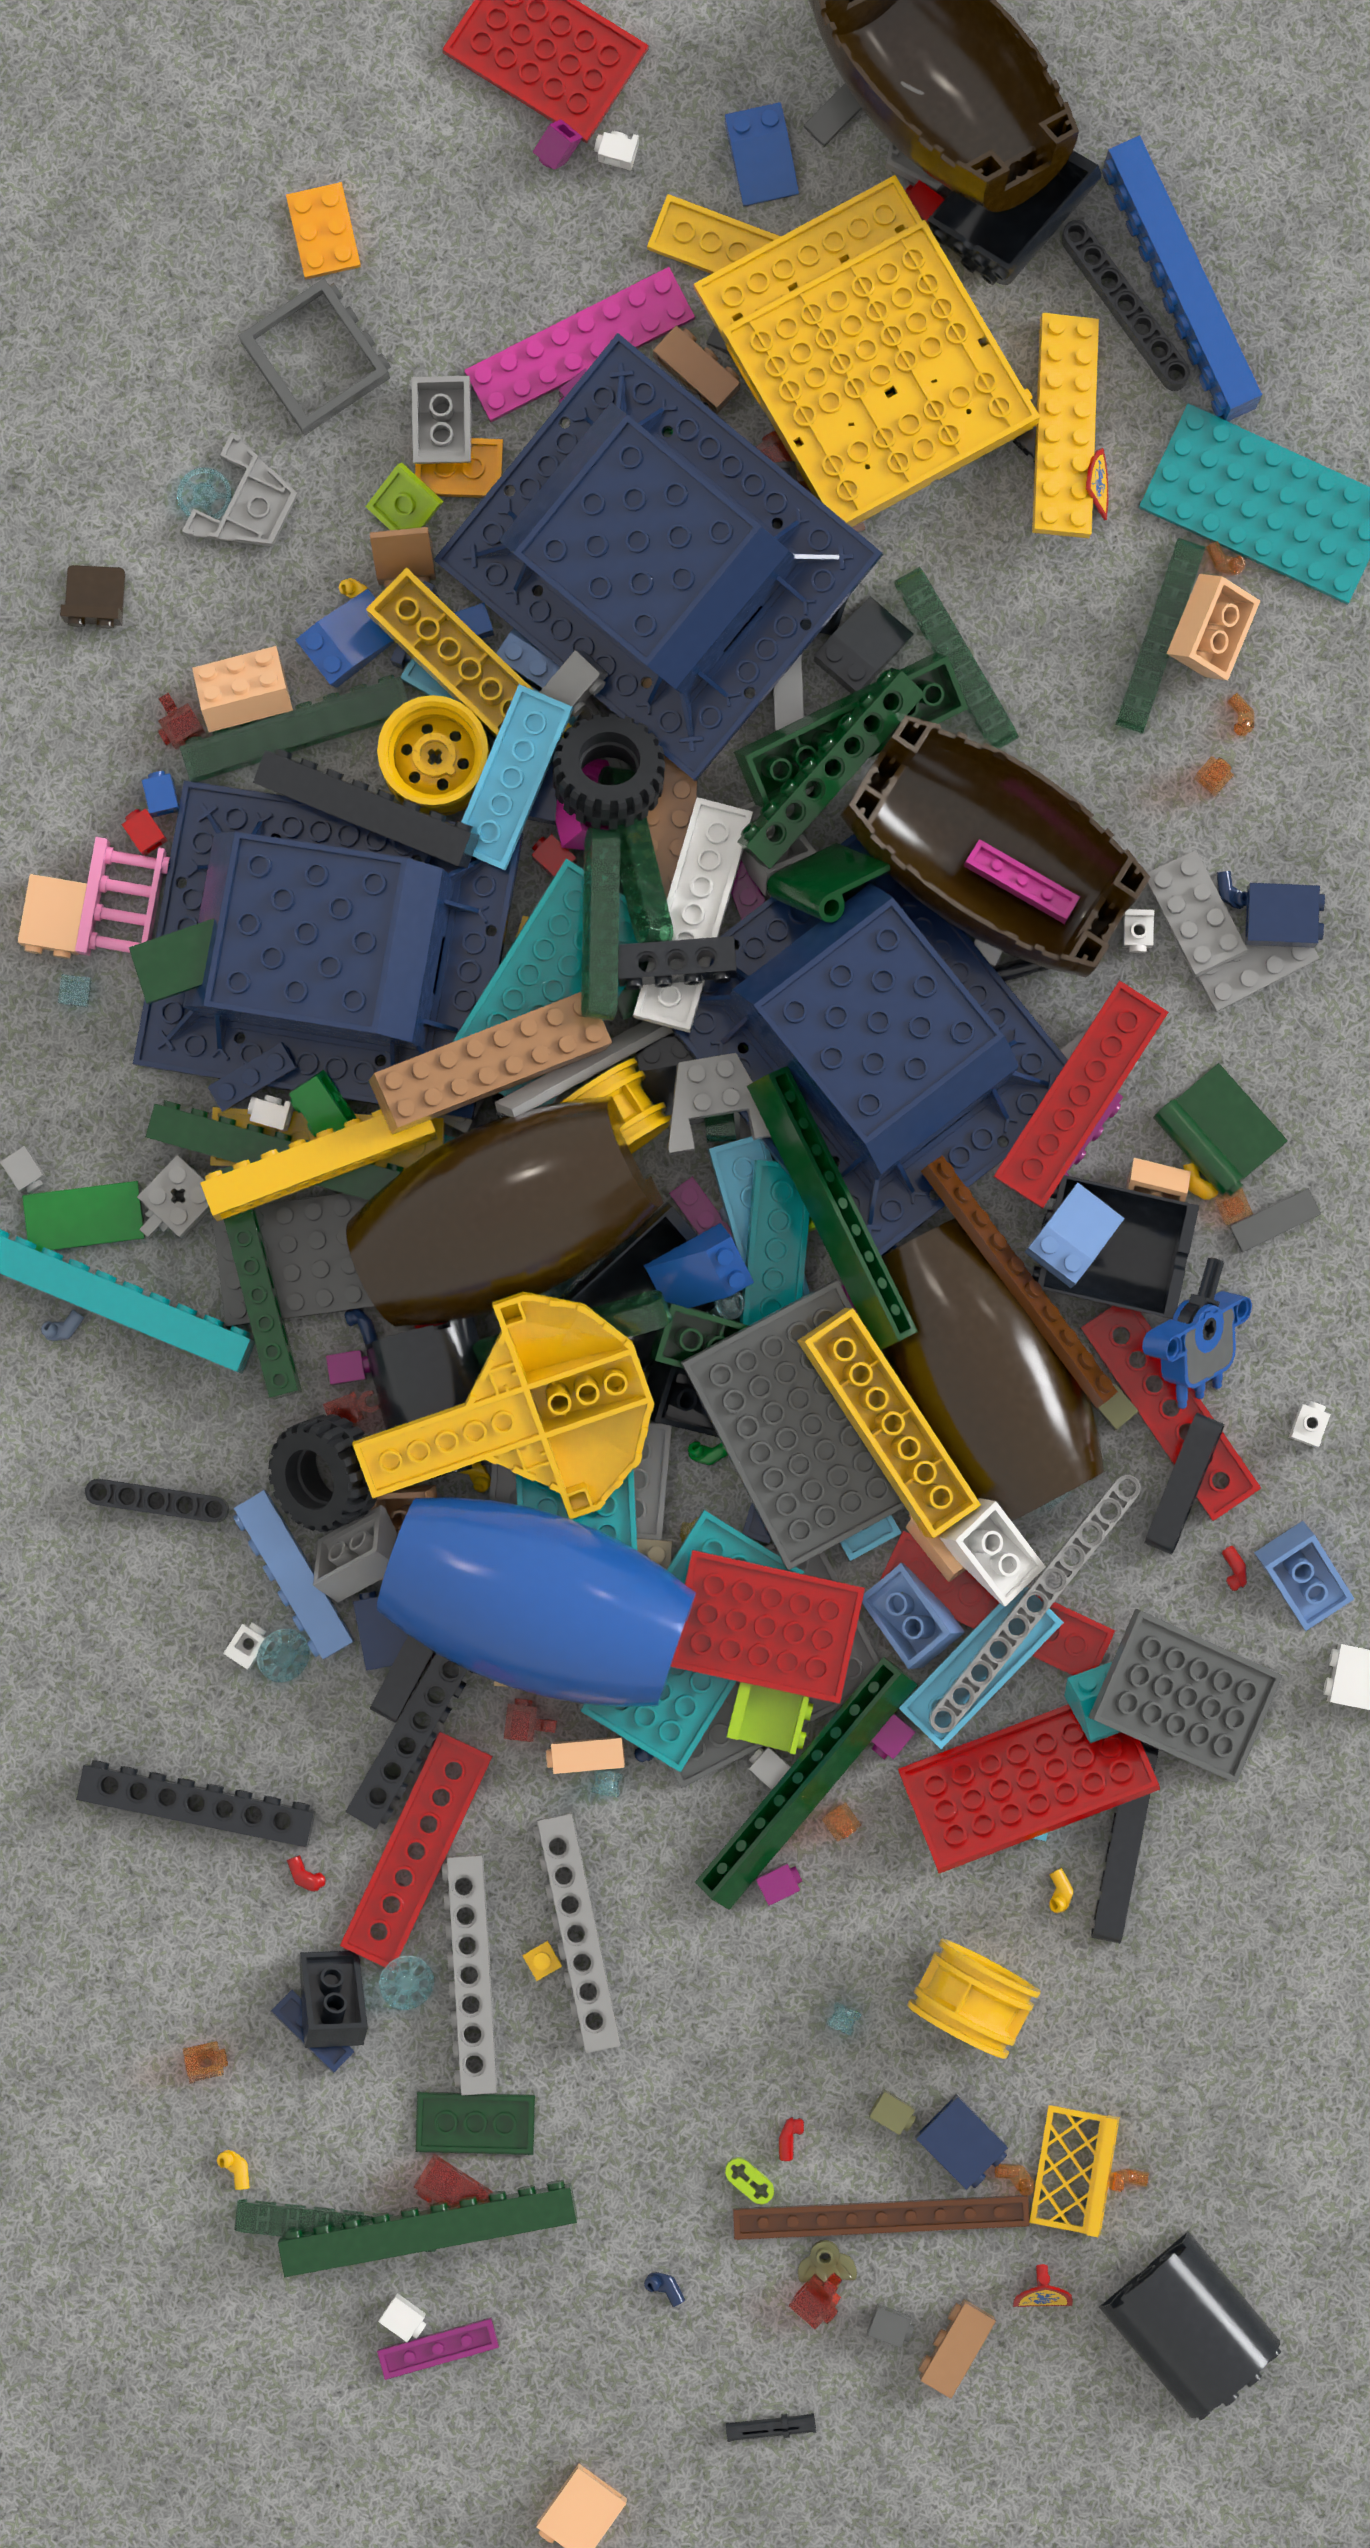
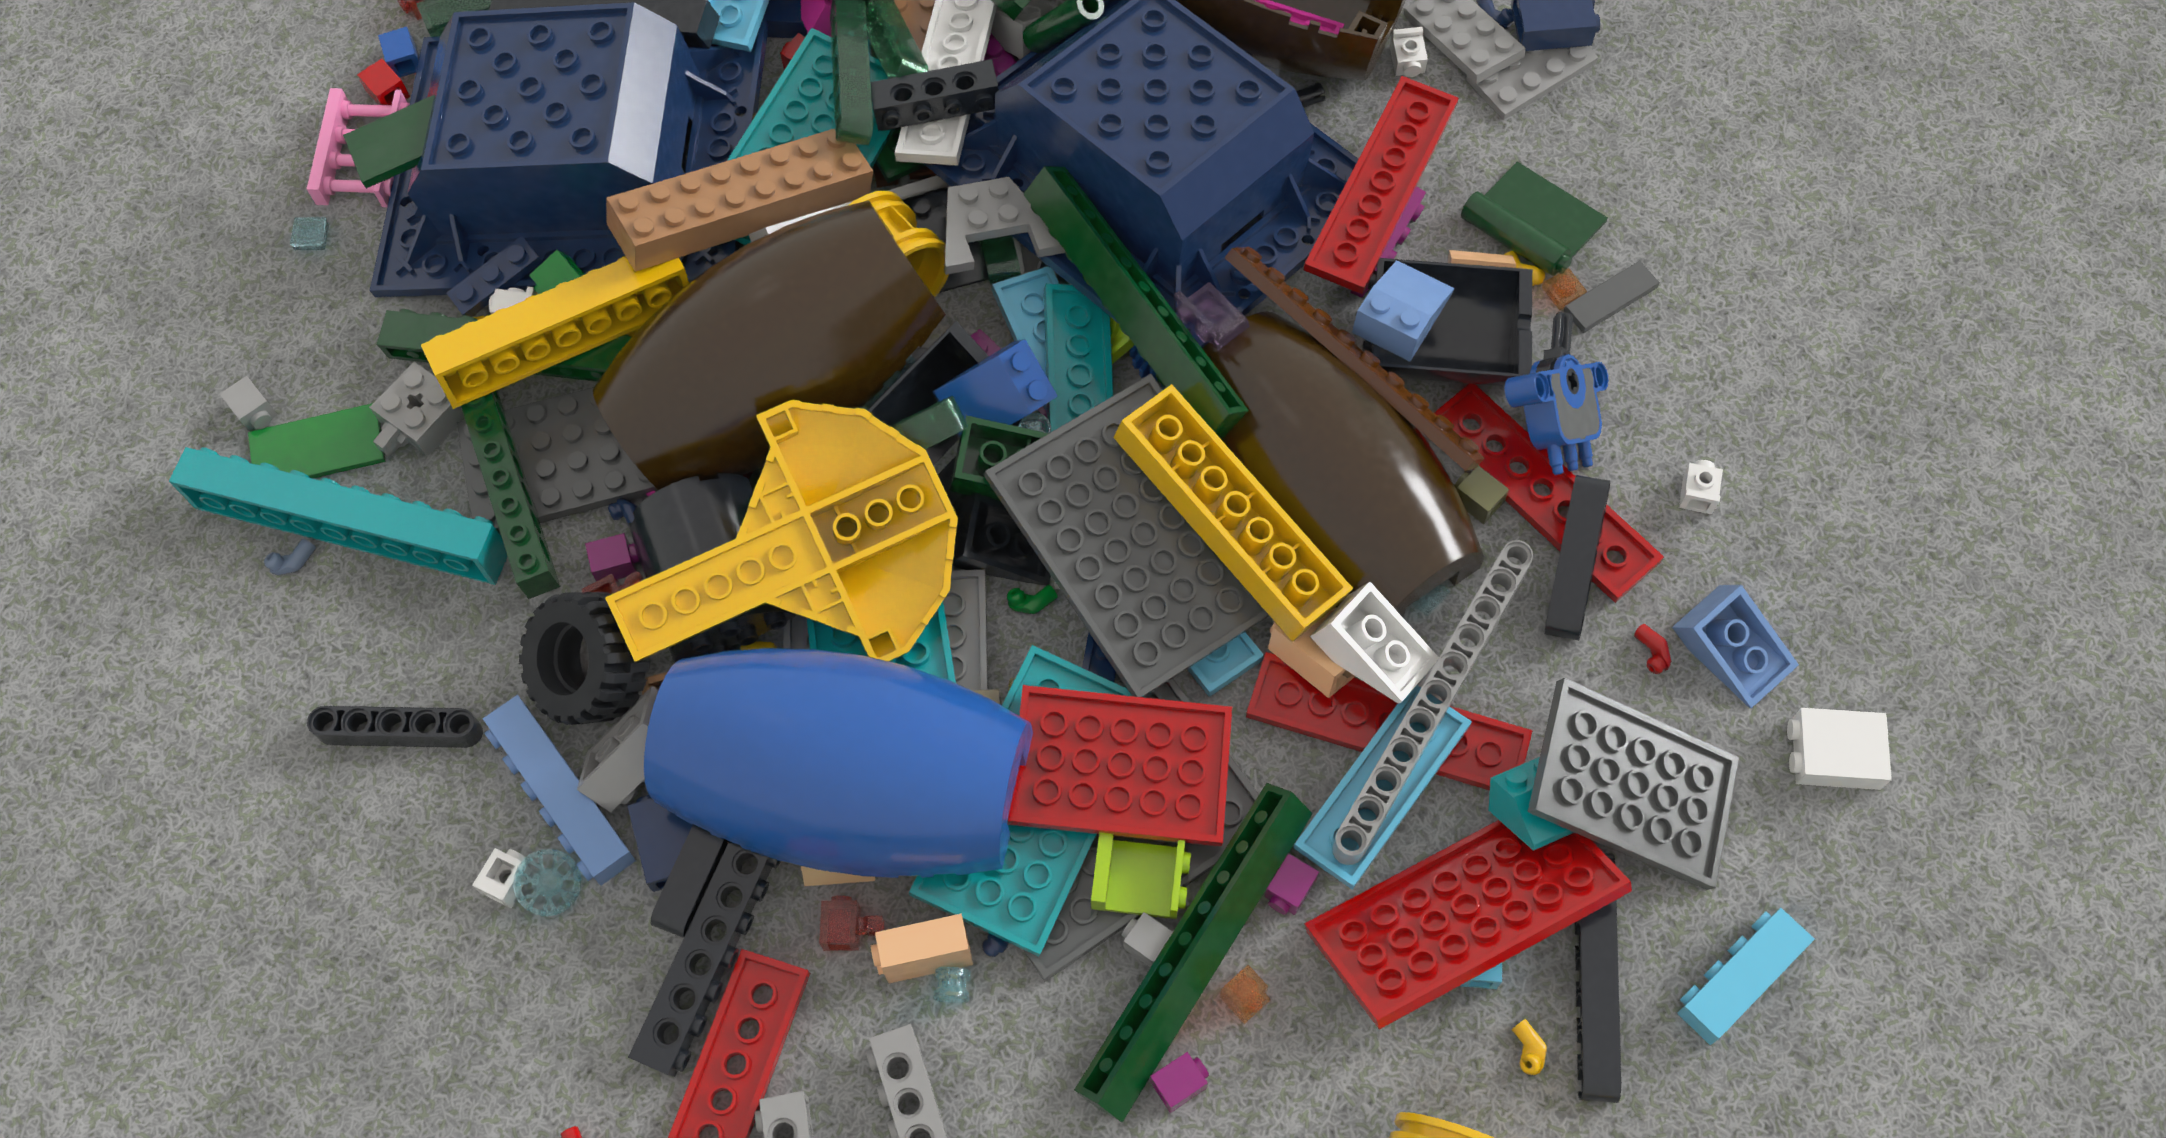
camera: 10 degrees left, 20 degrees down
light nougat brick [18,874,87,959] -> none
black brick [76,1760,316,1847] -> none
medium blue slope [862,1563,965,1669] -> none
none -> clear purple bracket [1174,282,1250,350]
none -> medium azure brick [1677,908,1815,1045]

